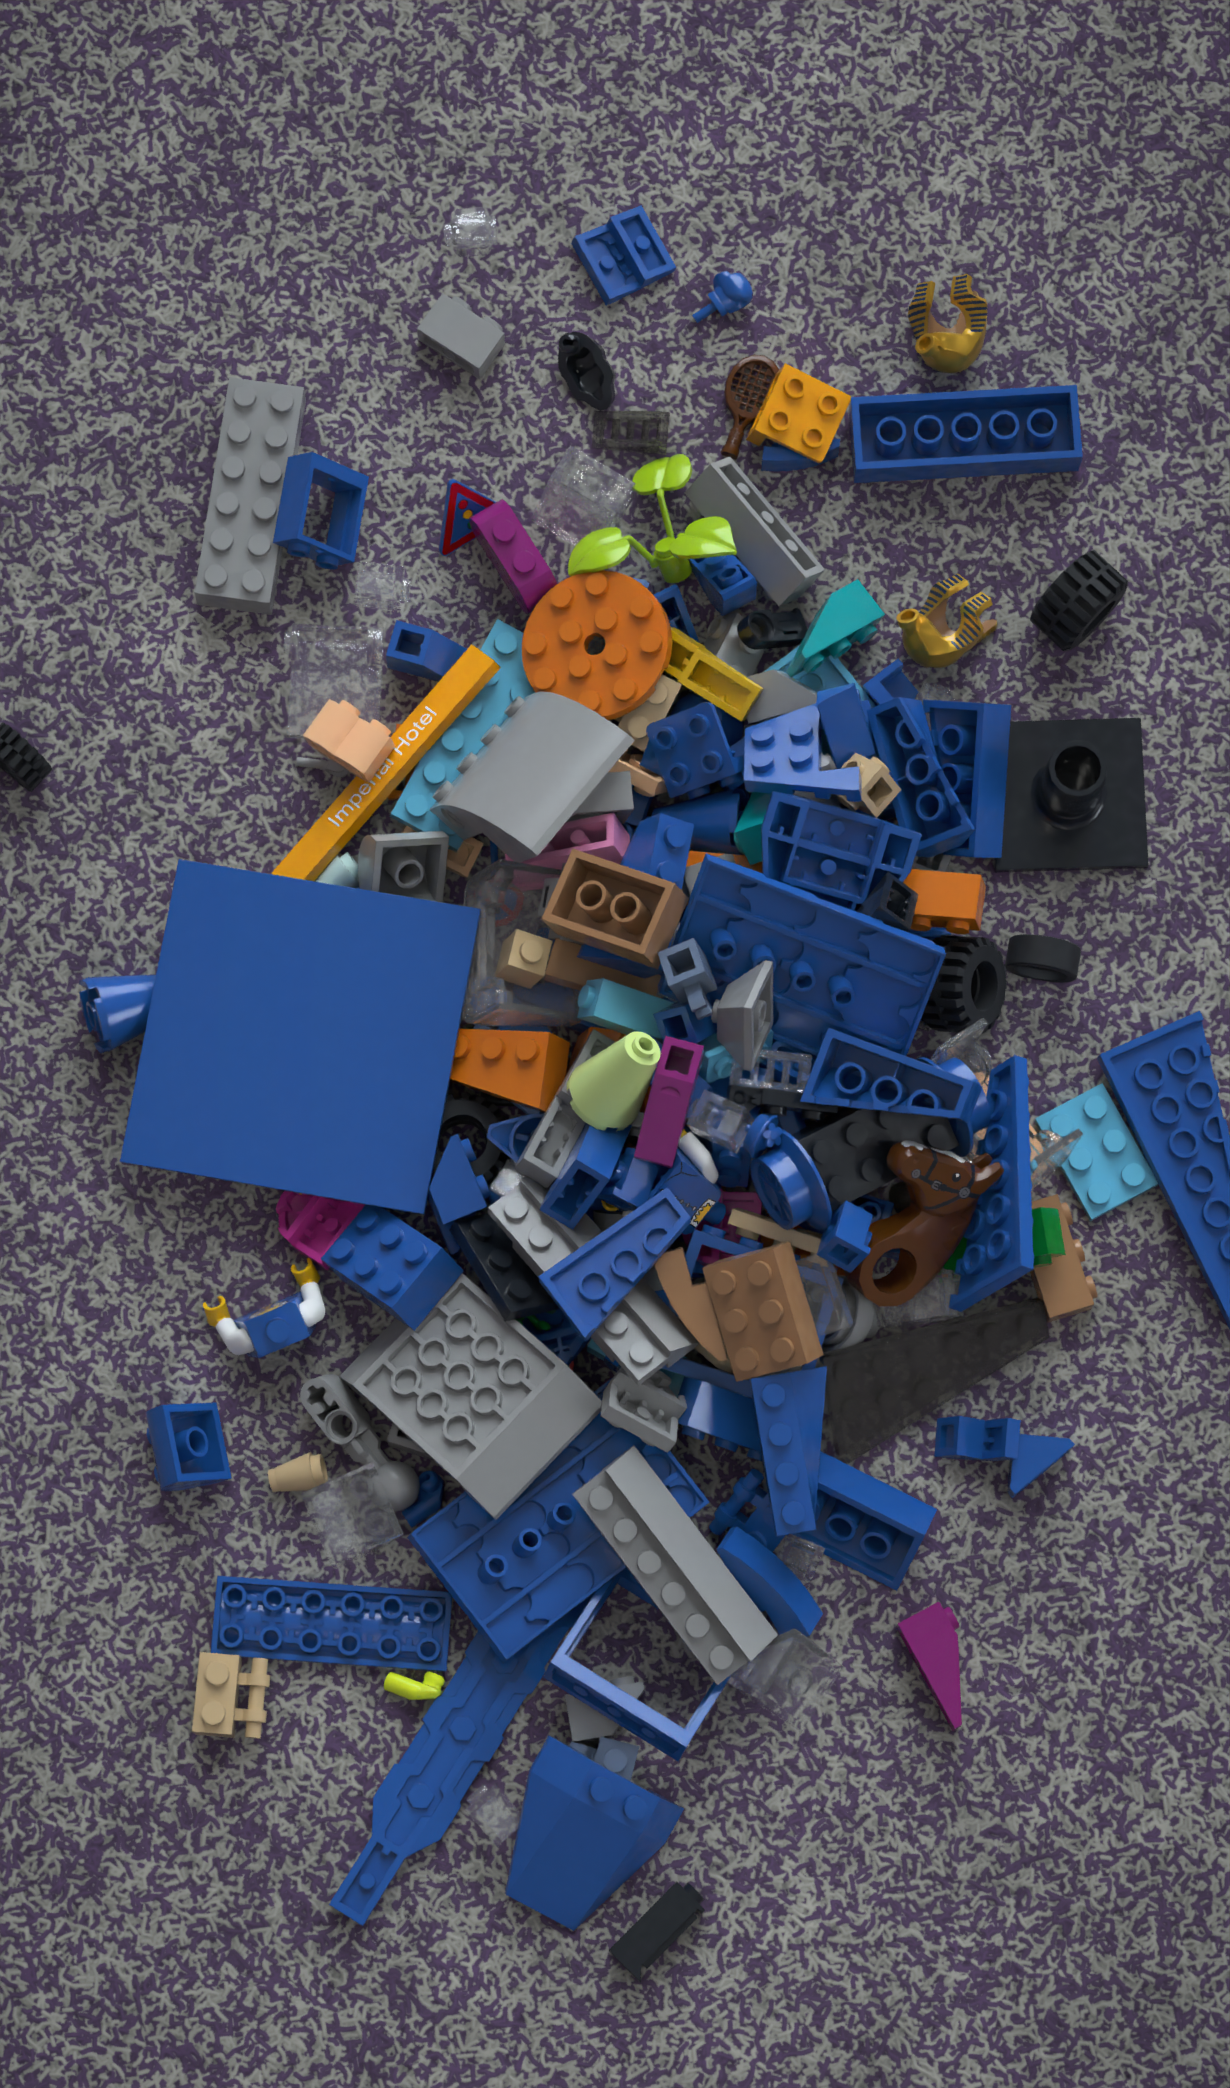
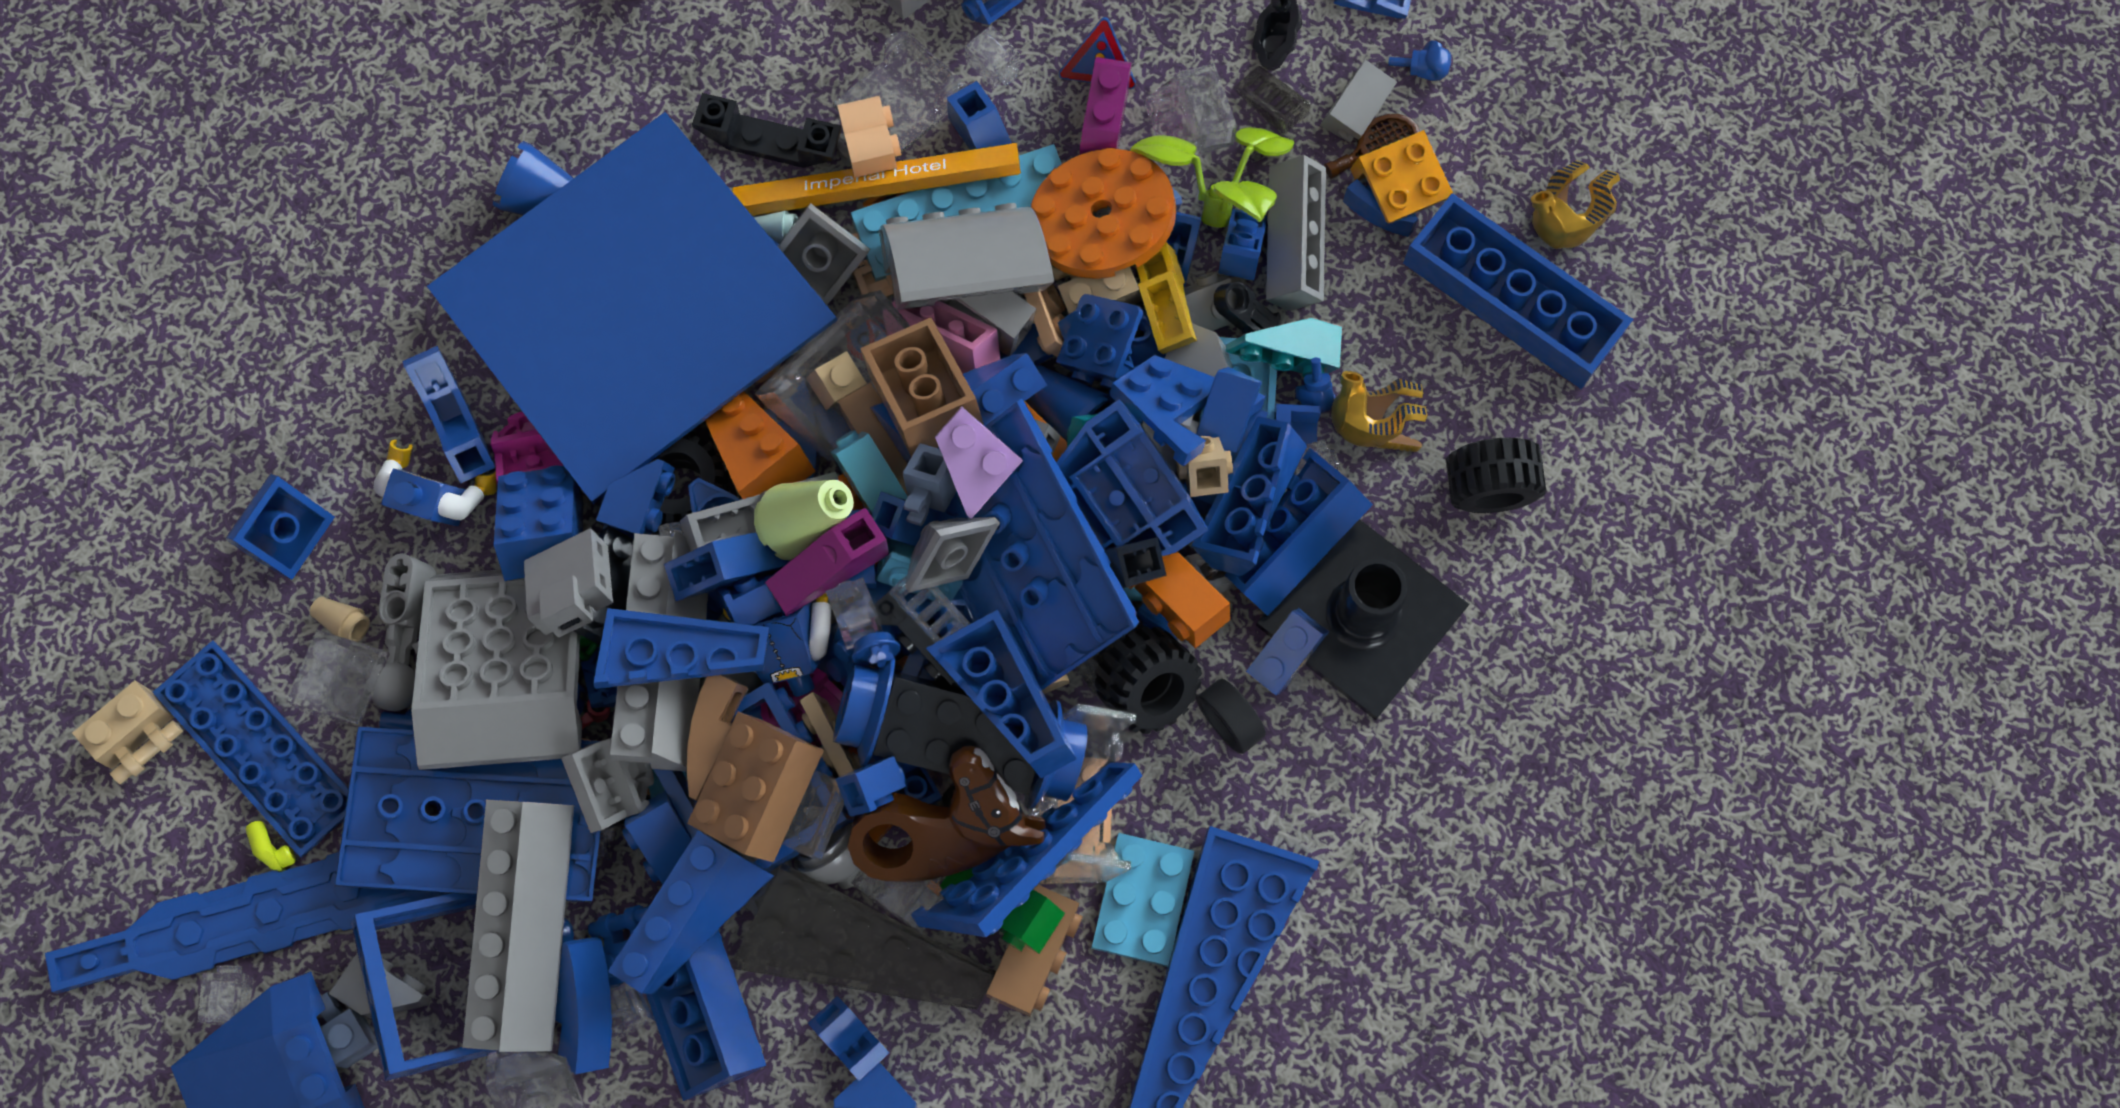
camera: 40 degrees right, 5 degrees down
none -> blue arch [402,346,495,484]
none -> light grey piece [524,528,613,638]
none -> black slope [692,93,842,168]
none -> lavender wing [935,406,1023,519]
none -> blue brick [1246,608,1329,695]
none -> blue piece [1295,357,1335,413]
none -> light grey hinge [1320,59,1397,143]

